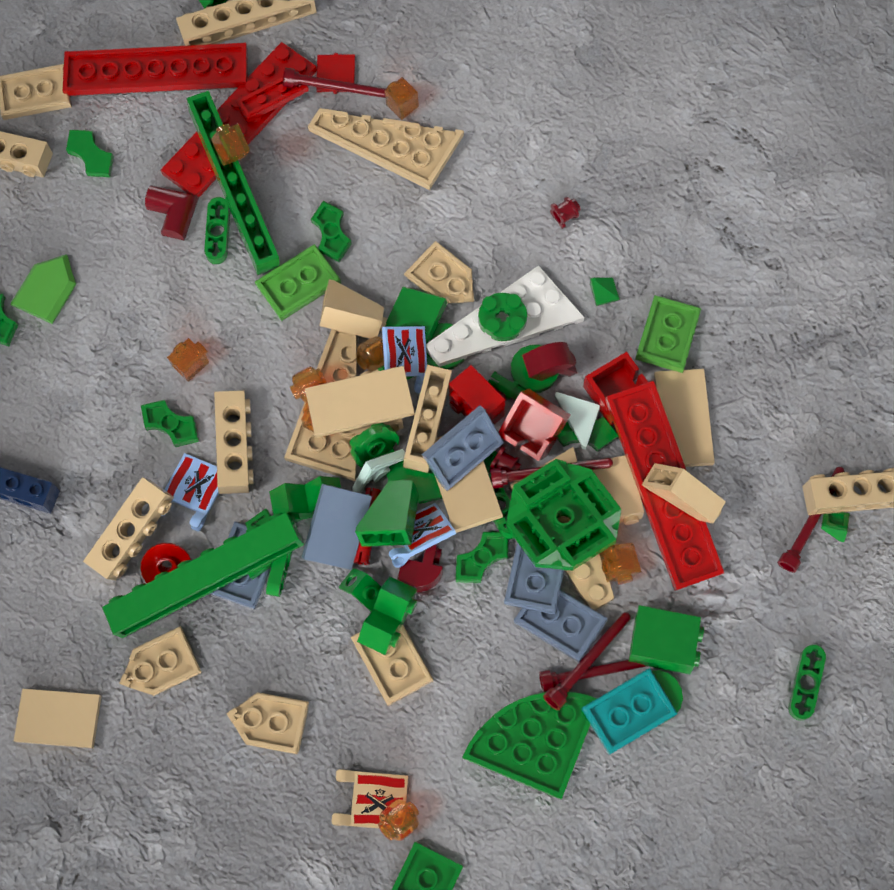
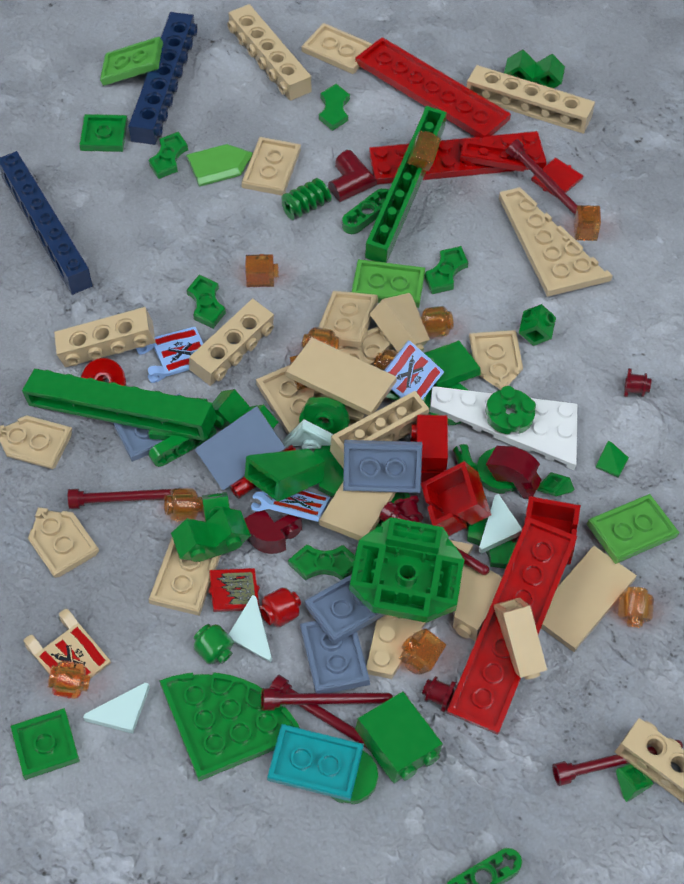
camera: 40 degrees right, 15 degrees down
none -> dark red piece [68,488,191,509]
none -> light aqua tile [83,683,150,734]
none -> clear orange head [164,488,203,521]
none -> green head [193,624,233,664]
none -> piece [208,568,260,612]
none -> light aqua tile [229,595,272,663]
none -> tan tile [242,137,301,196]
none -> red head [260,587,301,627]
none -> green piece [281,178,332,221]
none -> tan tile [315,291,378,348]
none -> clear orange head [421,306,454,338]
none -> dark red brick [422,676,456,712]
none -> green brick [519,304,556,346]
none -> green slope [537,472,575,496]
none -> clear orange head [618,587,654,628]

